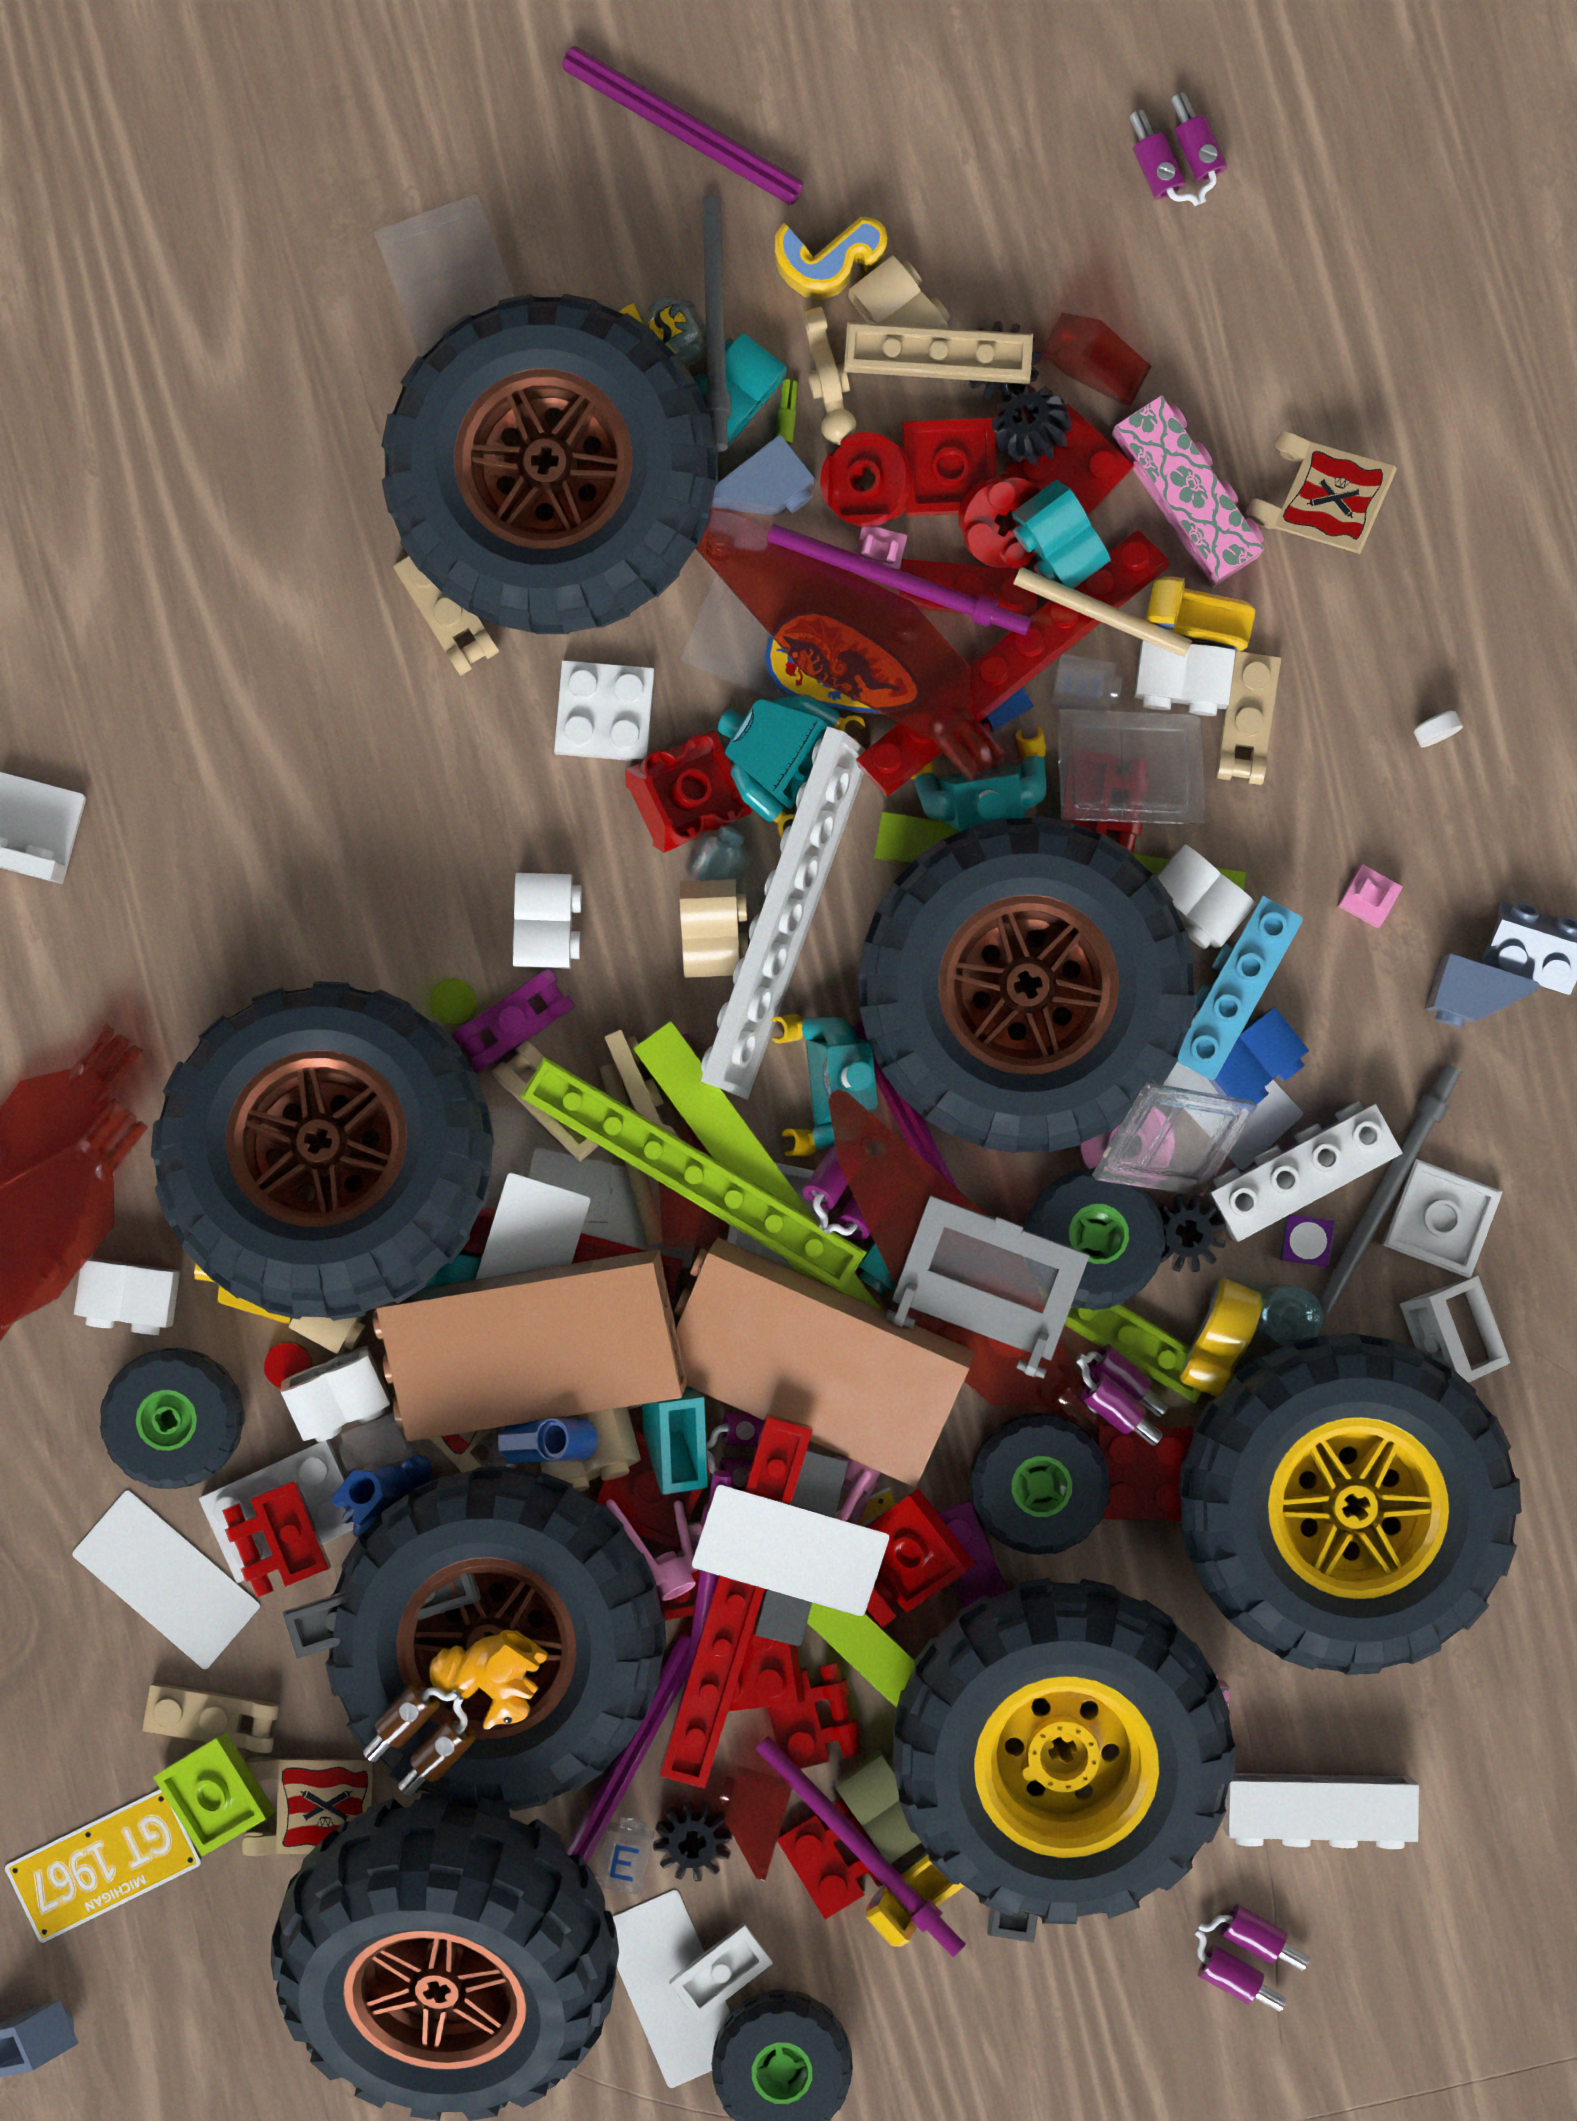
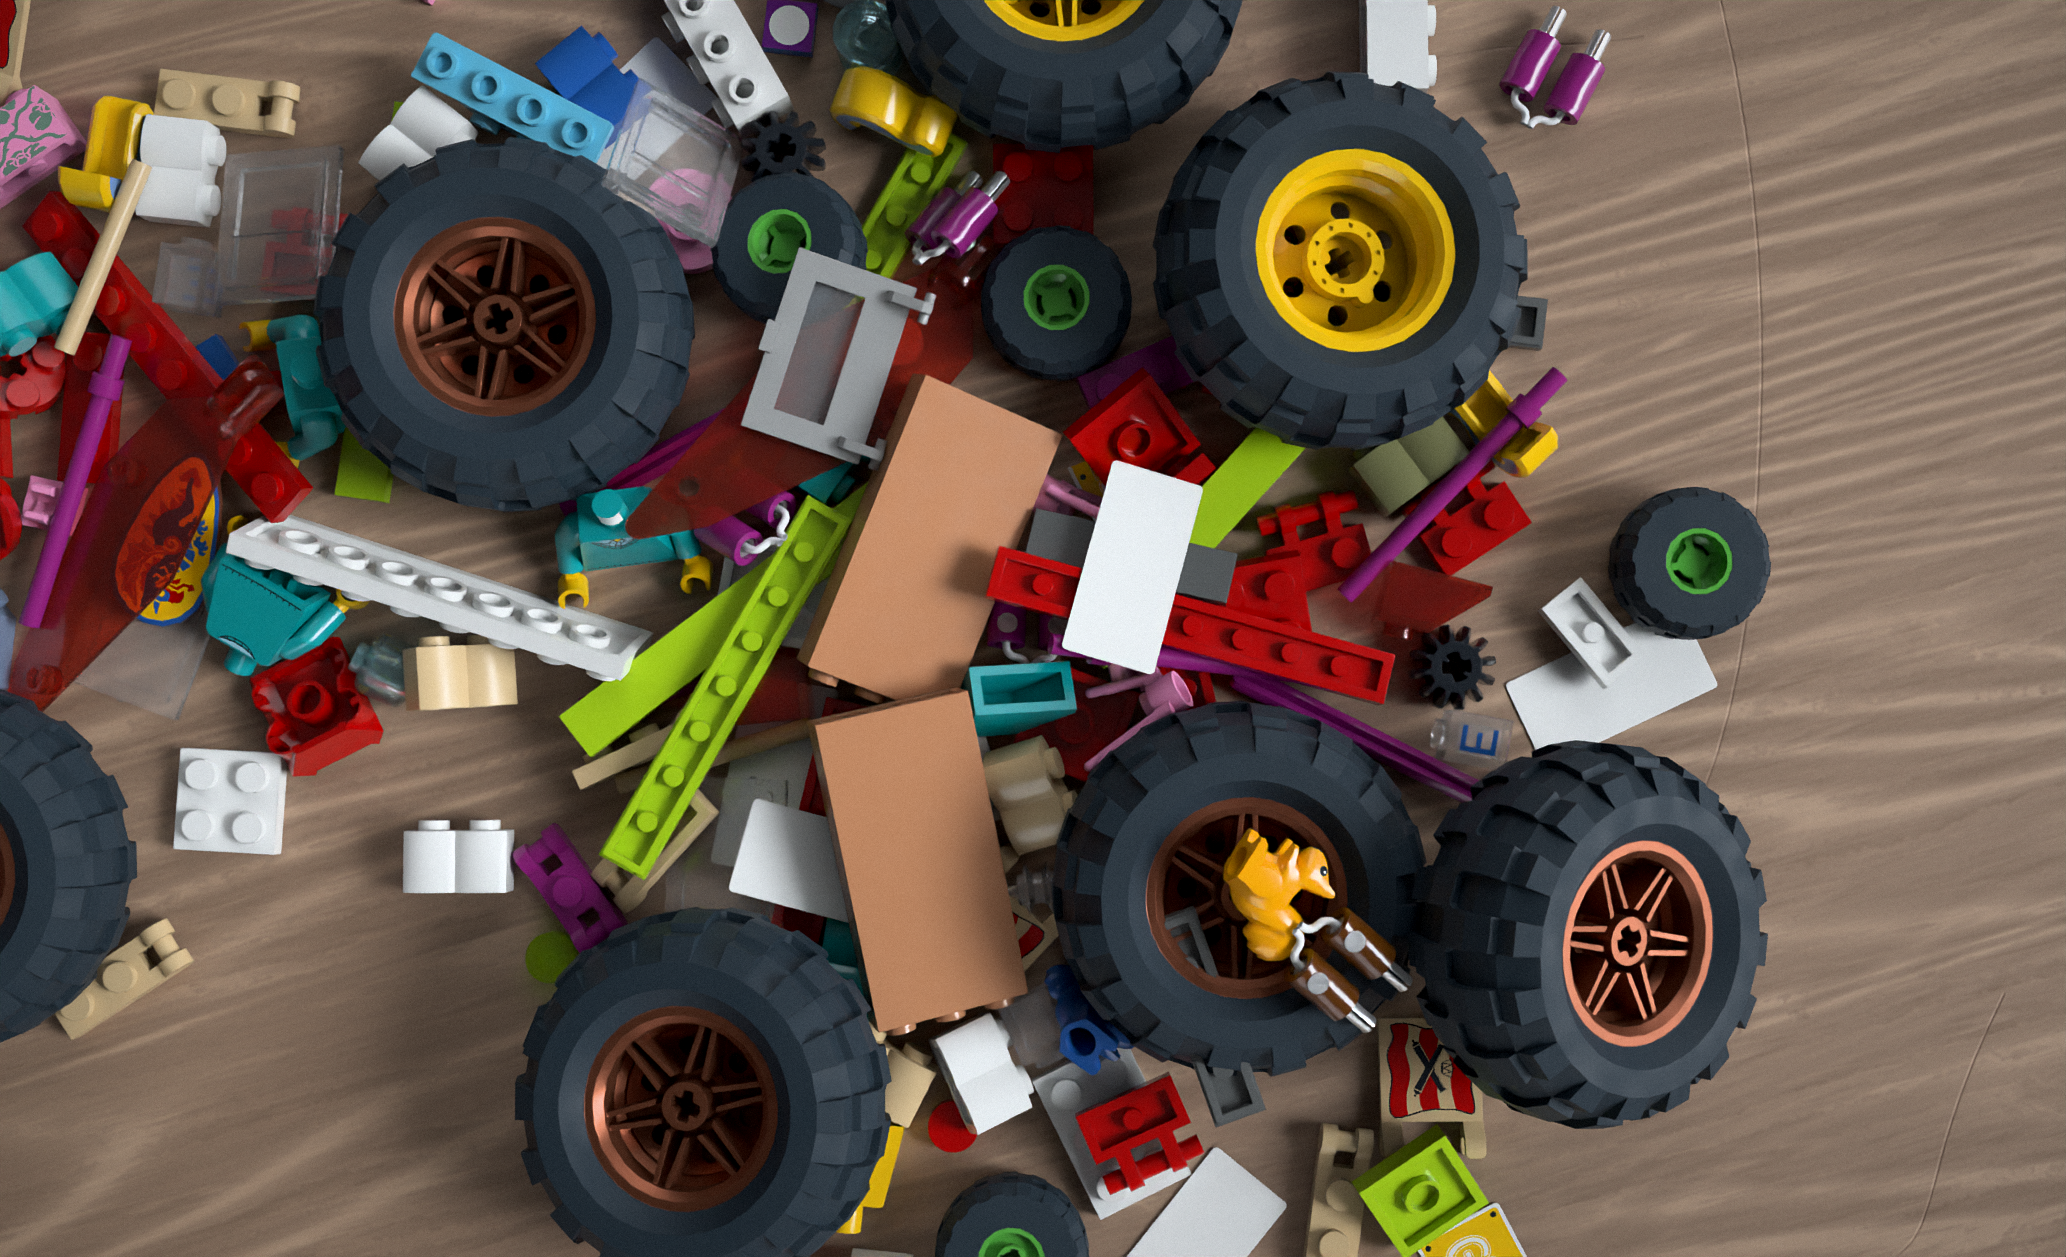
camera: 85 degrees left, 0 degrees up
blue piece [498,1418,598,1464] -> none

